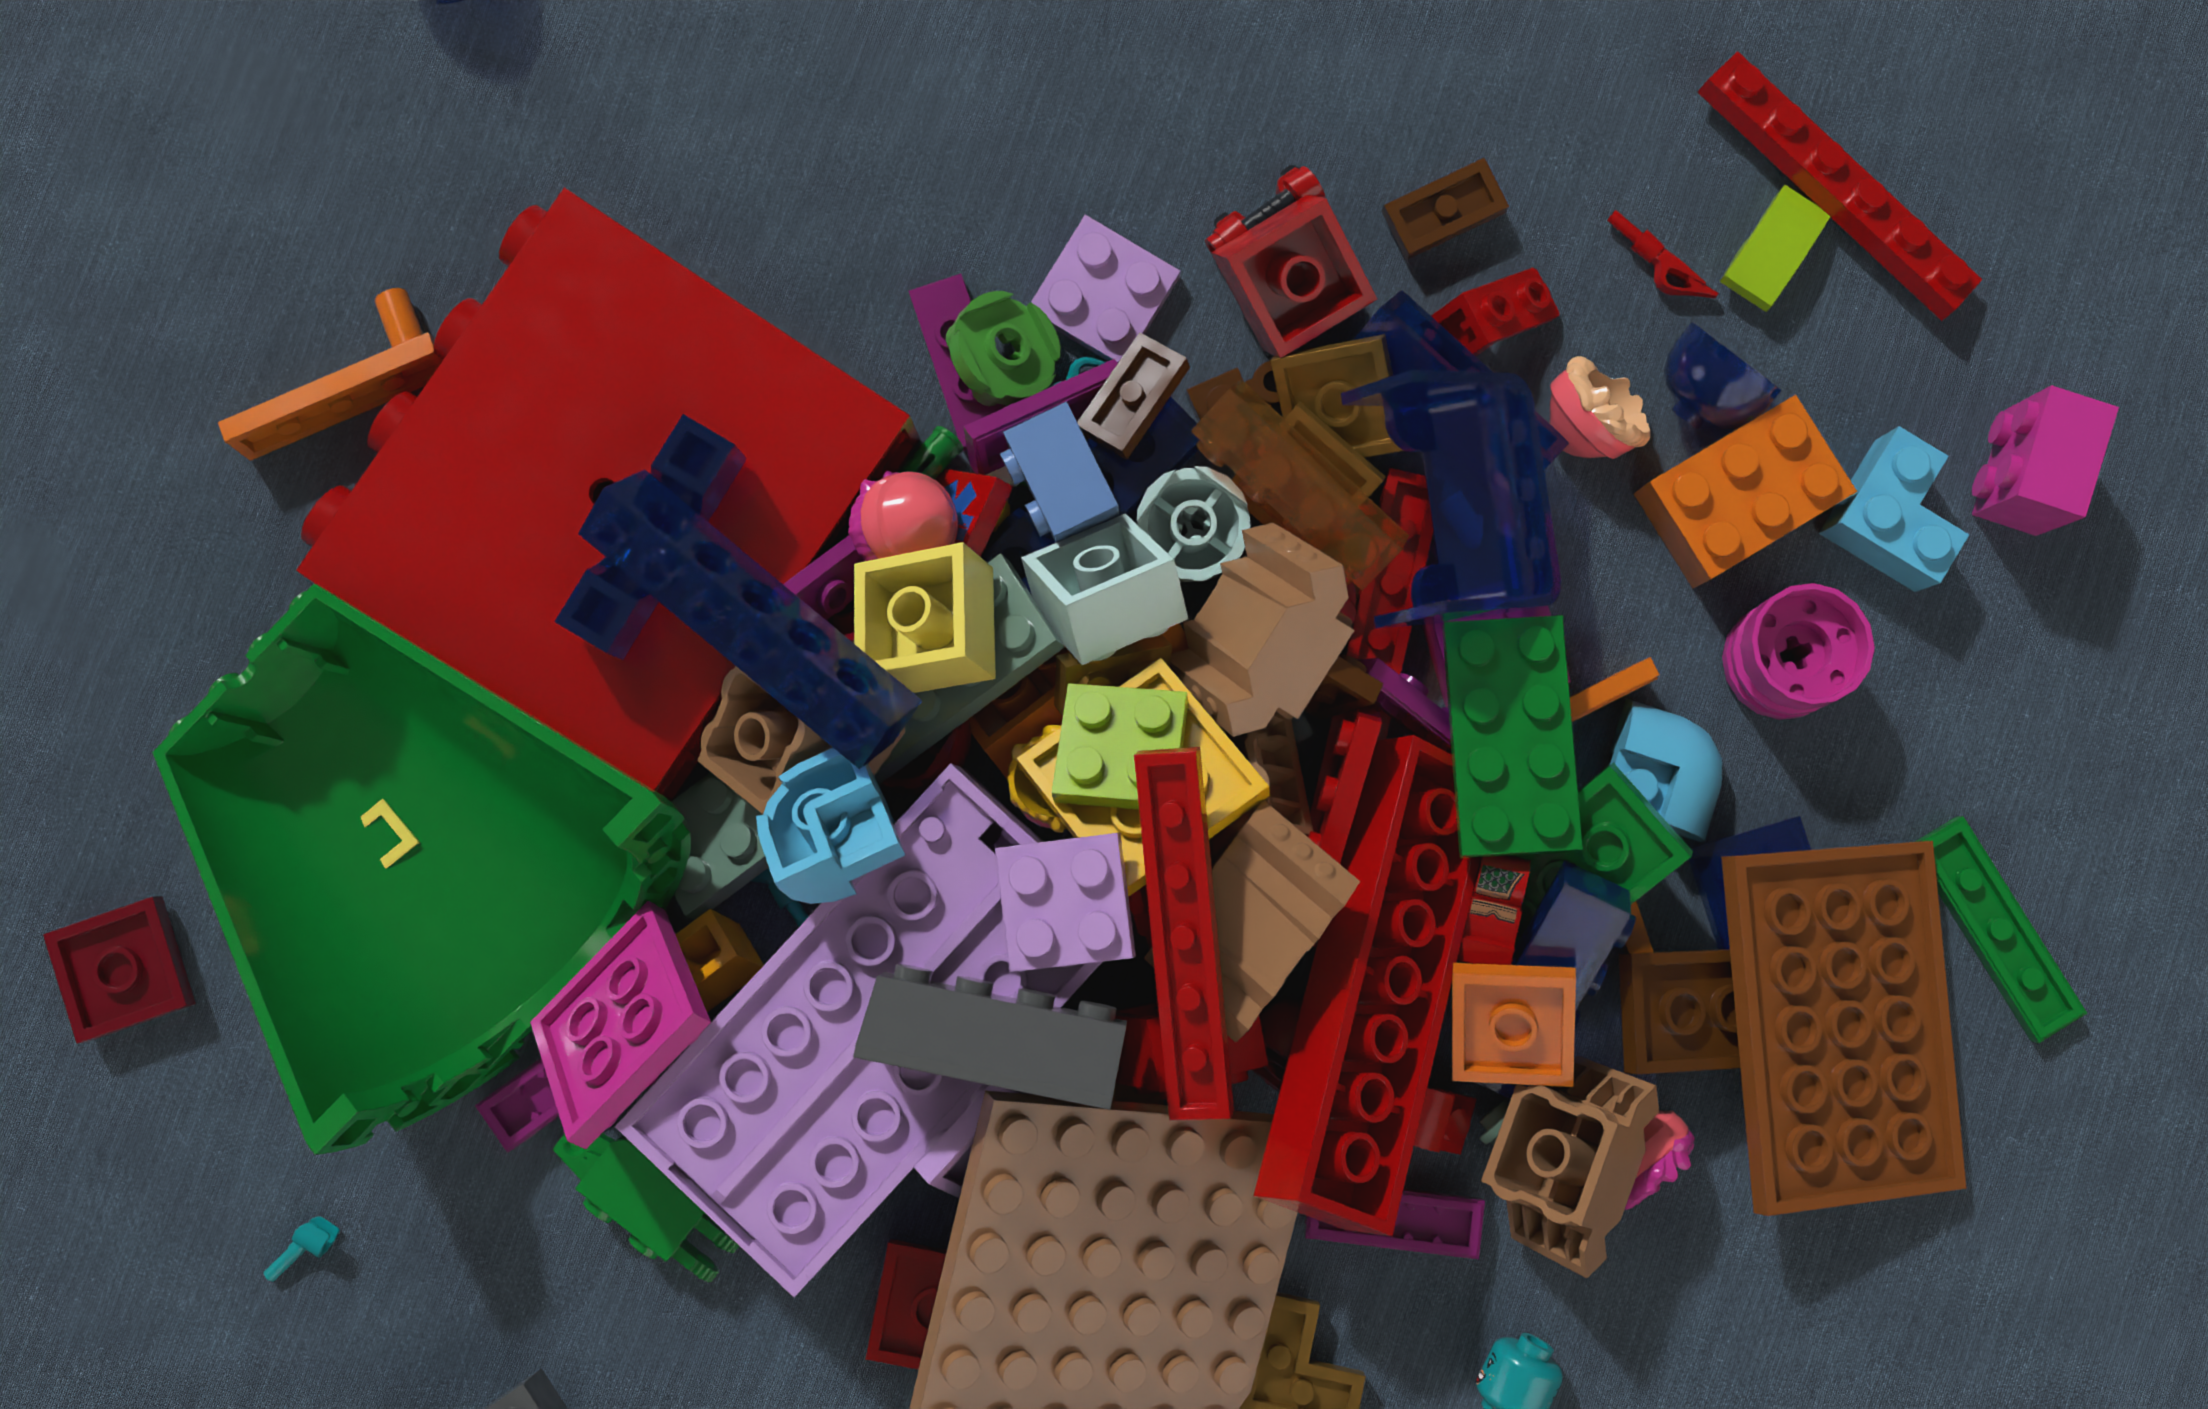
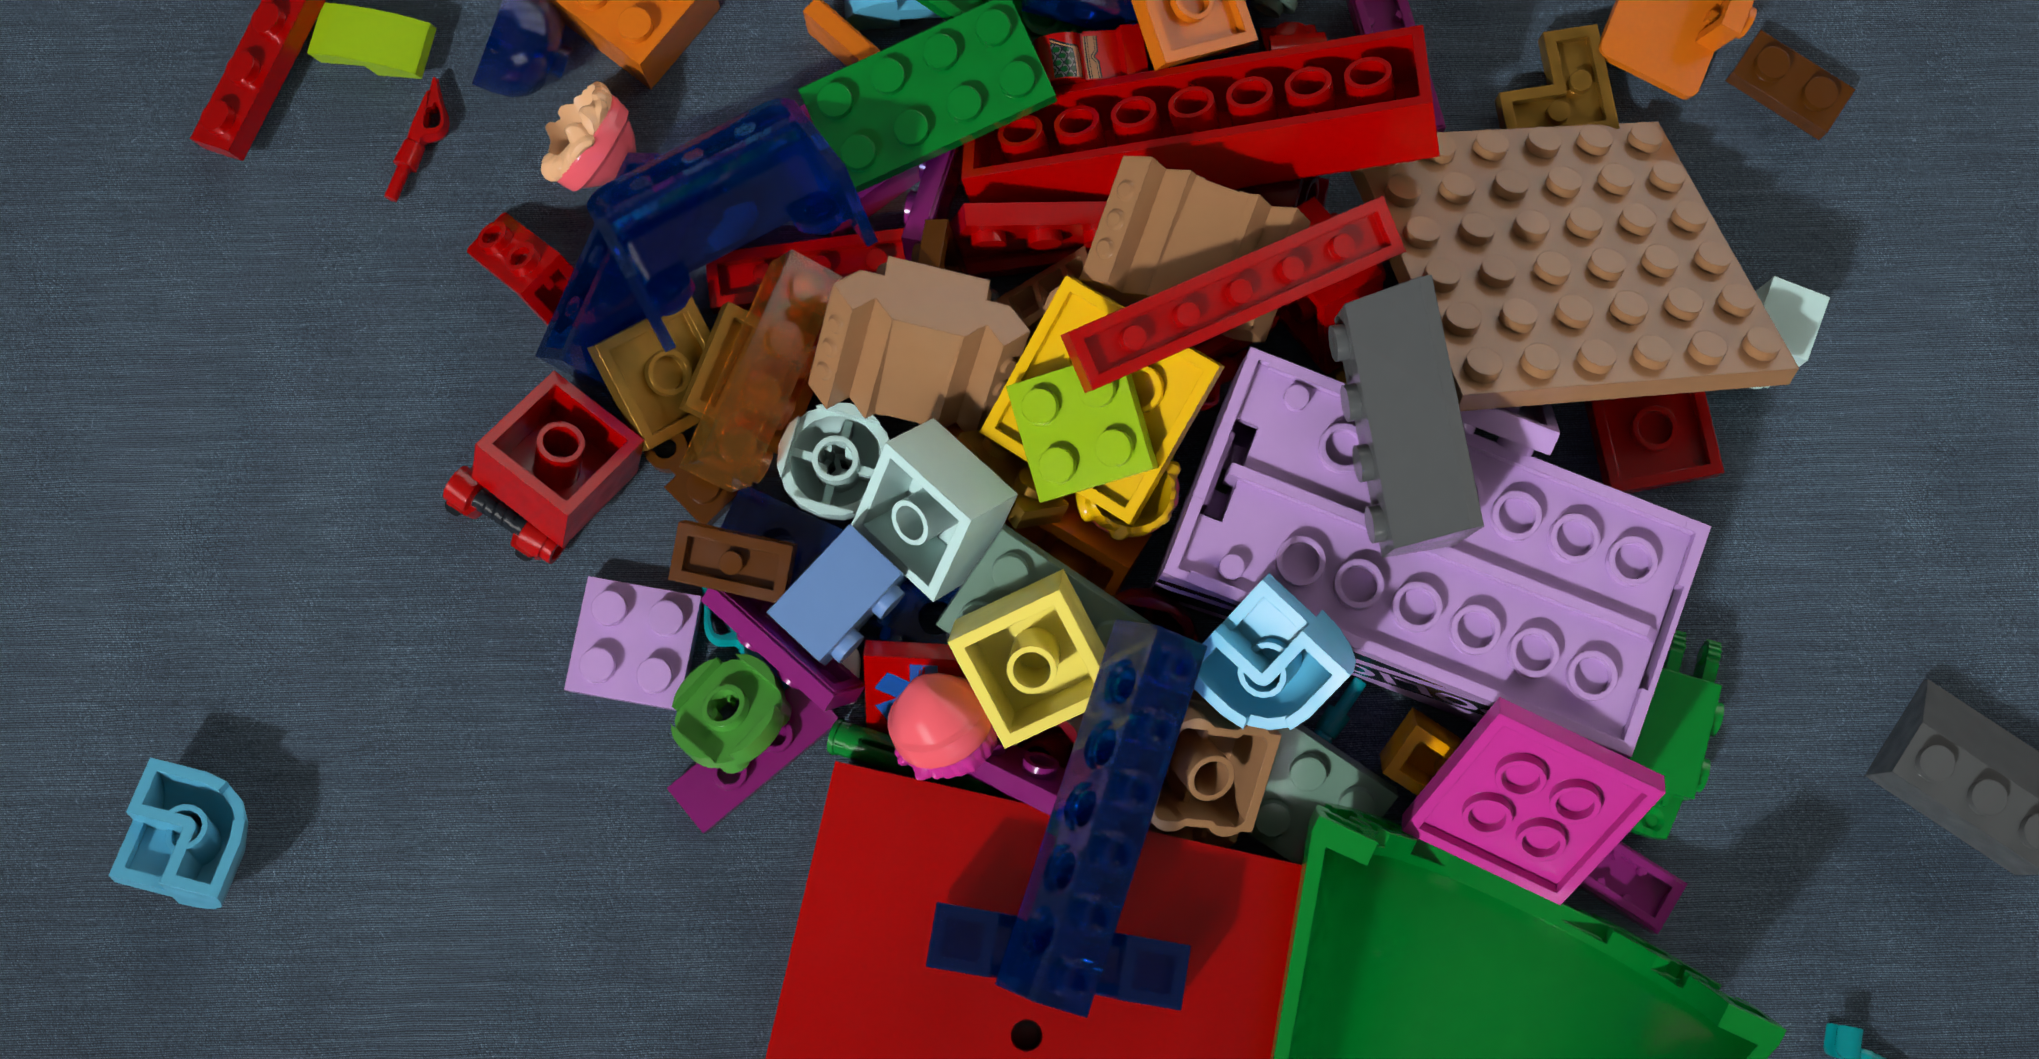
camera: 115 degrees left, 5 degrees down
lavender plate [995,833,1136,972] -> none
reddish brown plate [1381,157,1509,260] -> none

